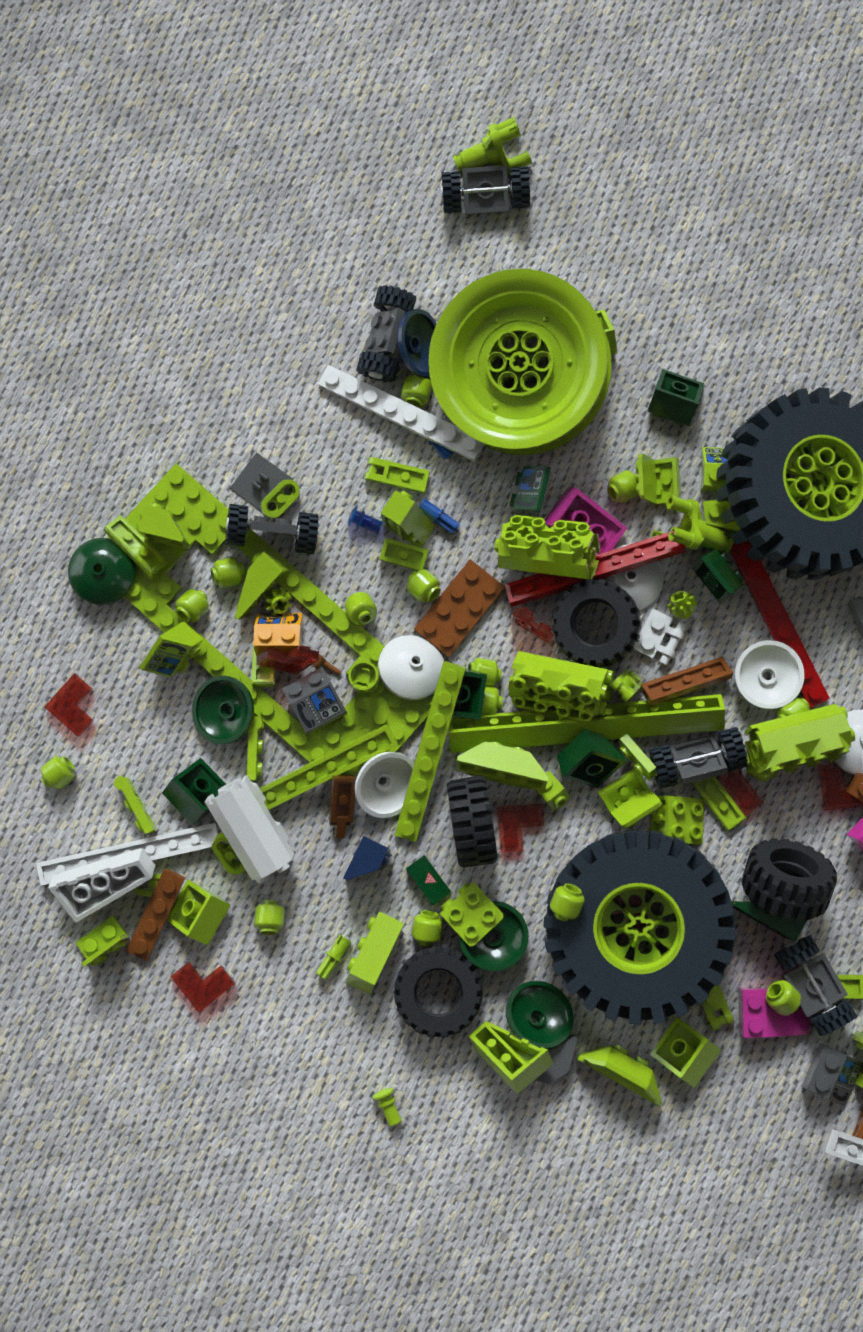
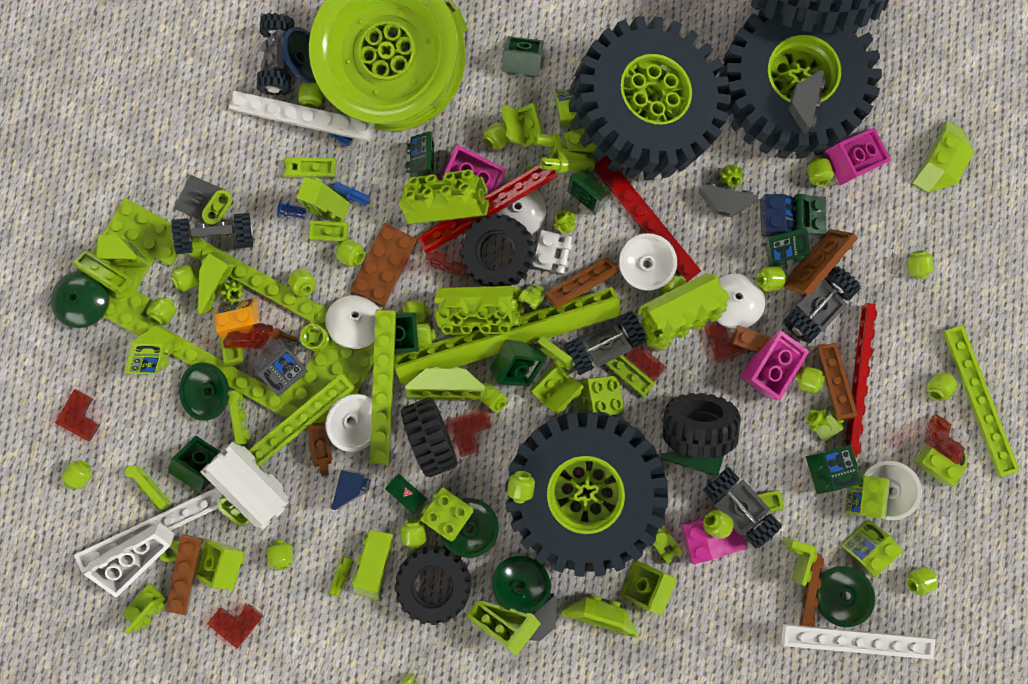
camera: 20 degrees left, 0 degrees up
dark grey slope [801,1043,863,1106] -> none

